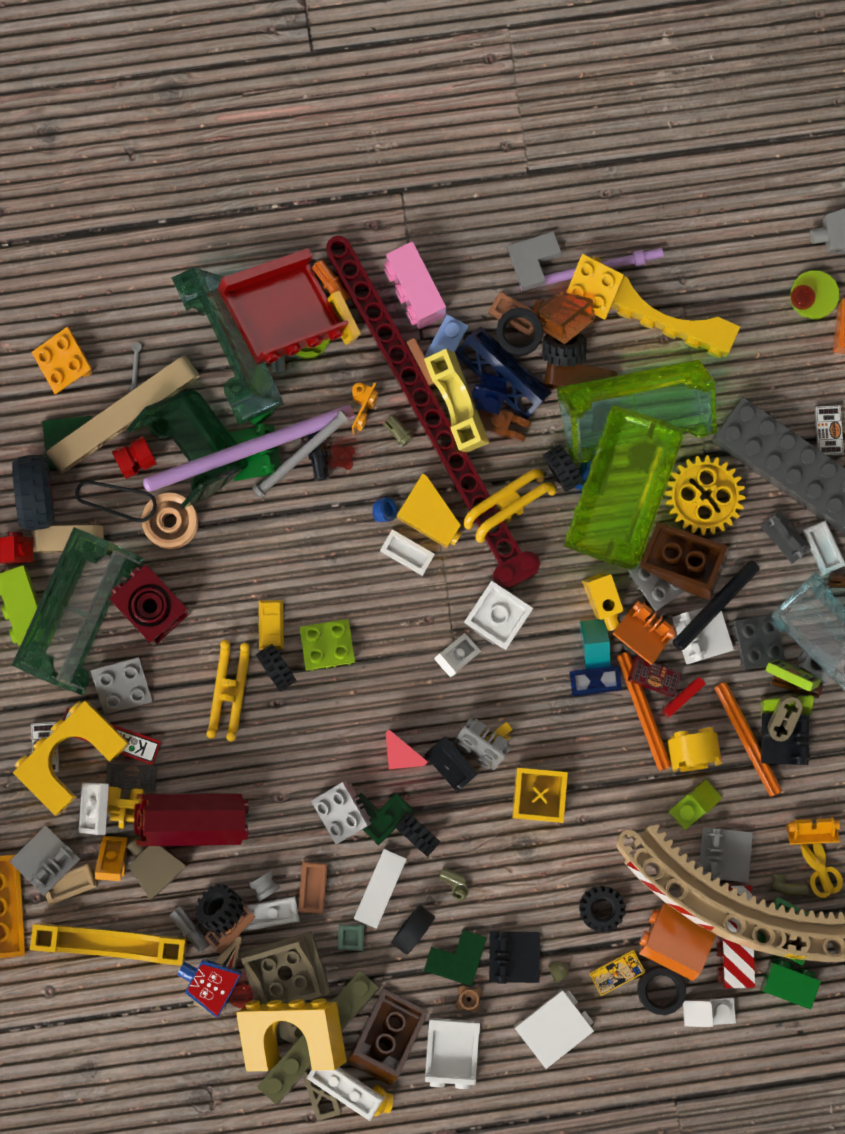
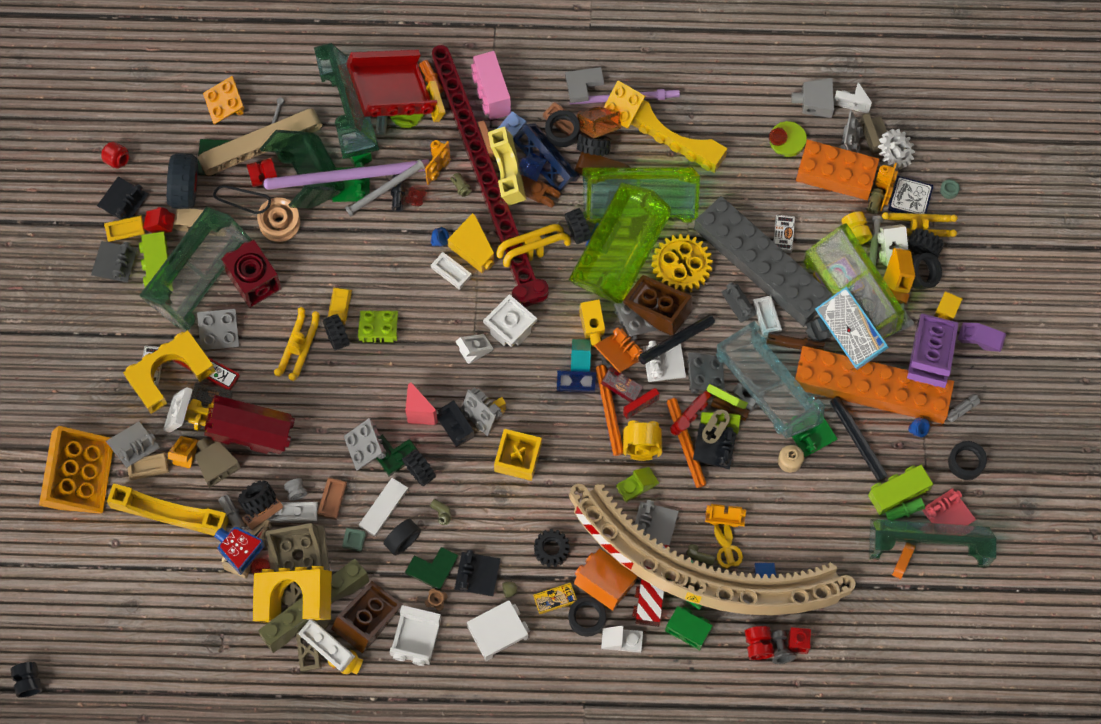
camera: 15 degrees right, 15 degrees down
none -> red hinge [670,391,712,436]

